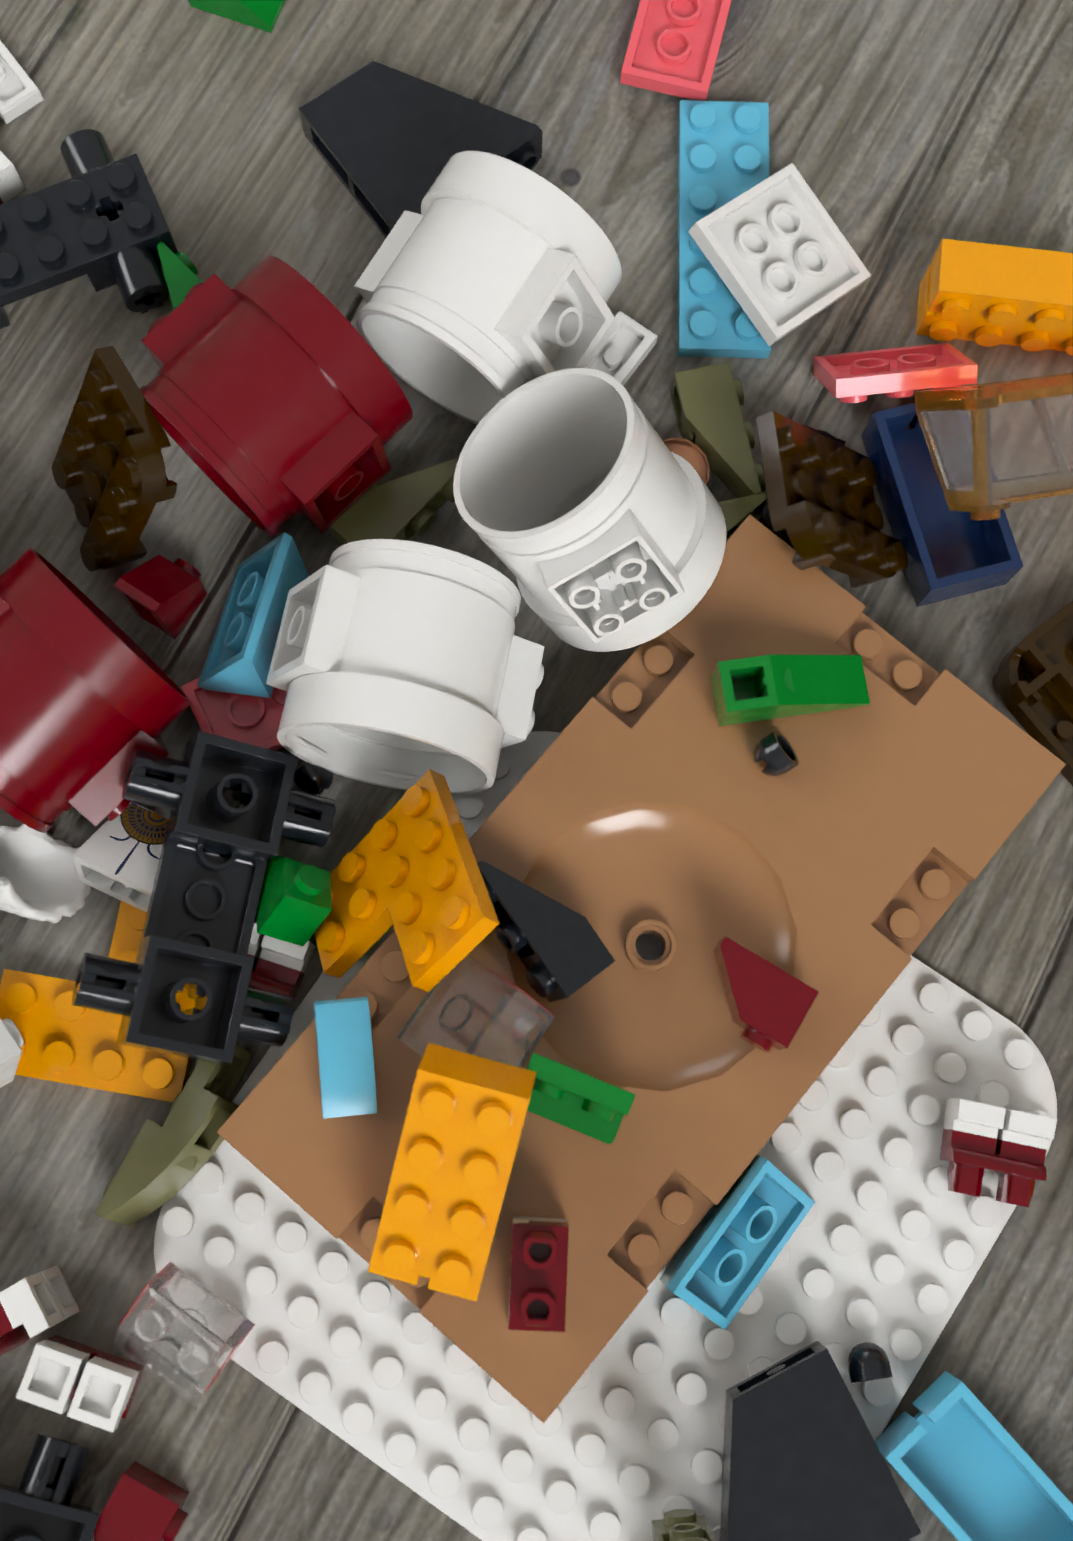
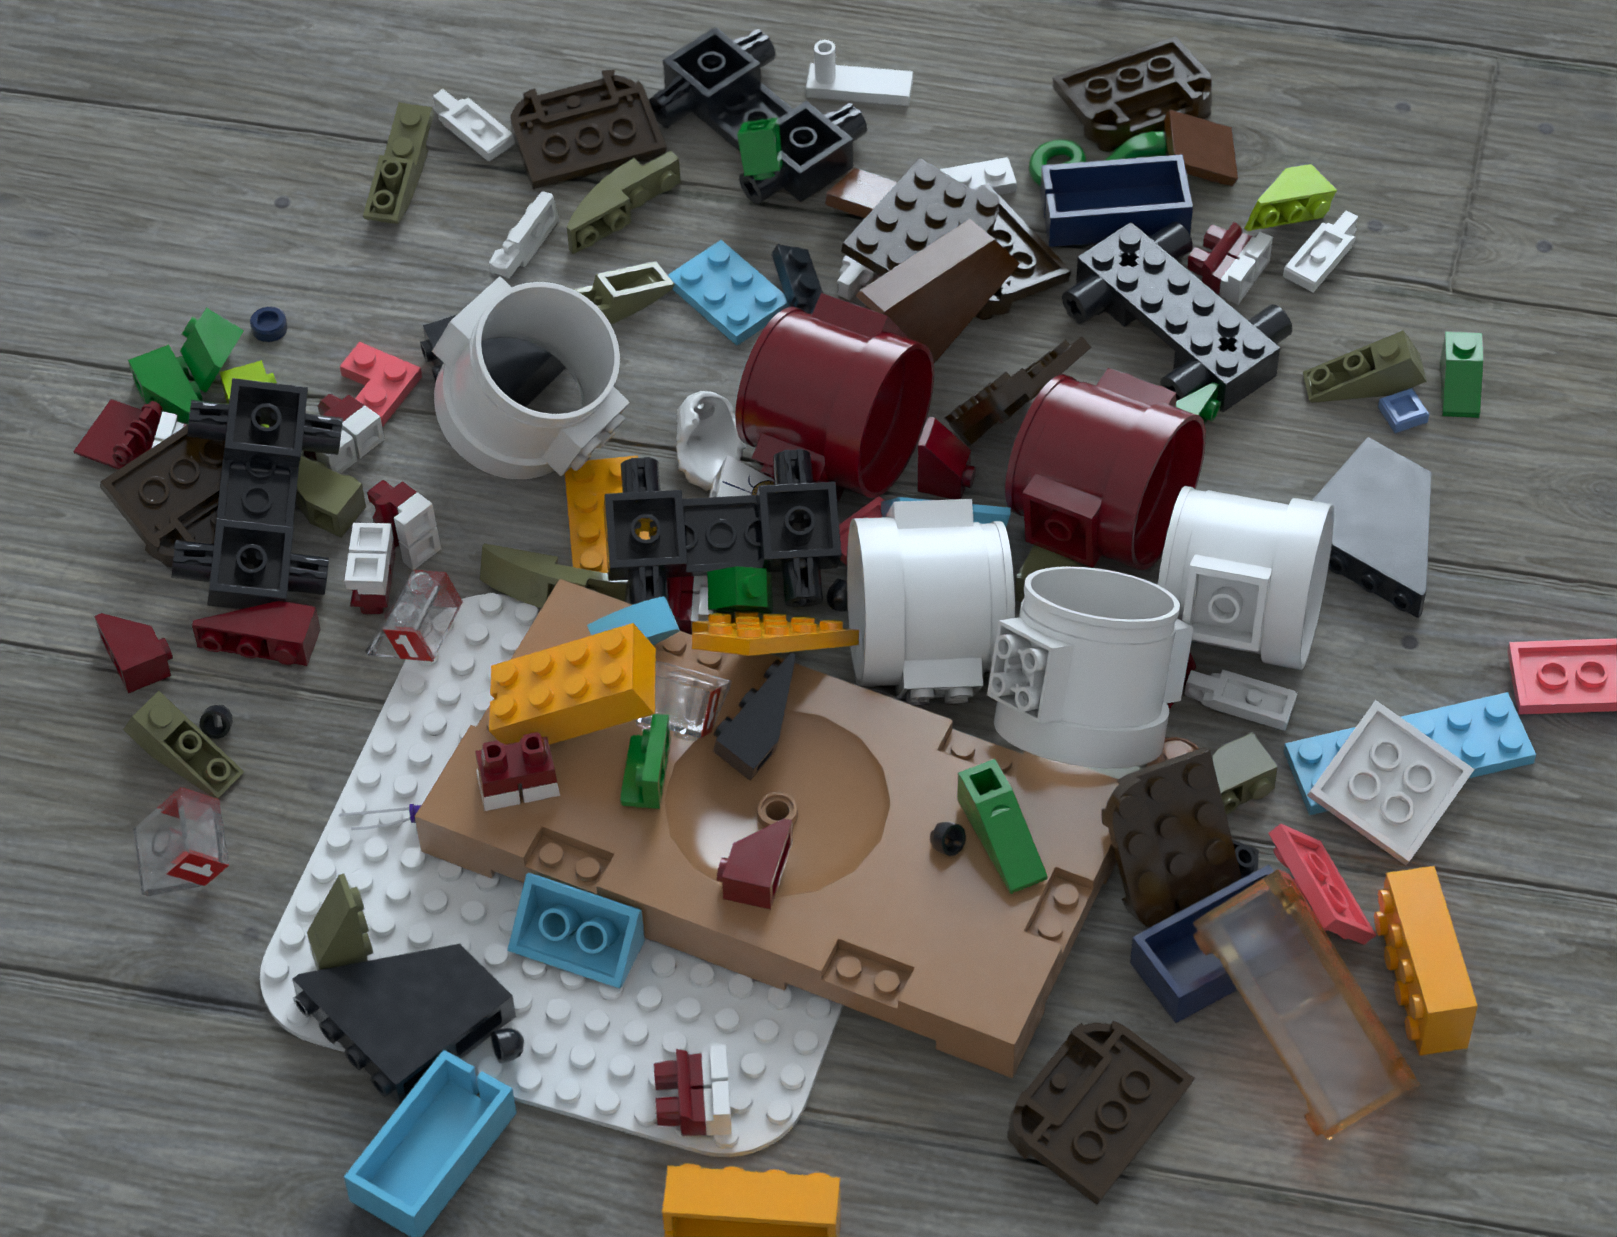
camera: 80 degrees right, 25 degrees down
none -> flat silver piece [339,804,421,830]
none -> olive slope [1303,330,1427,403]
none -> medium blue tile [1378,388,1429,433]

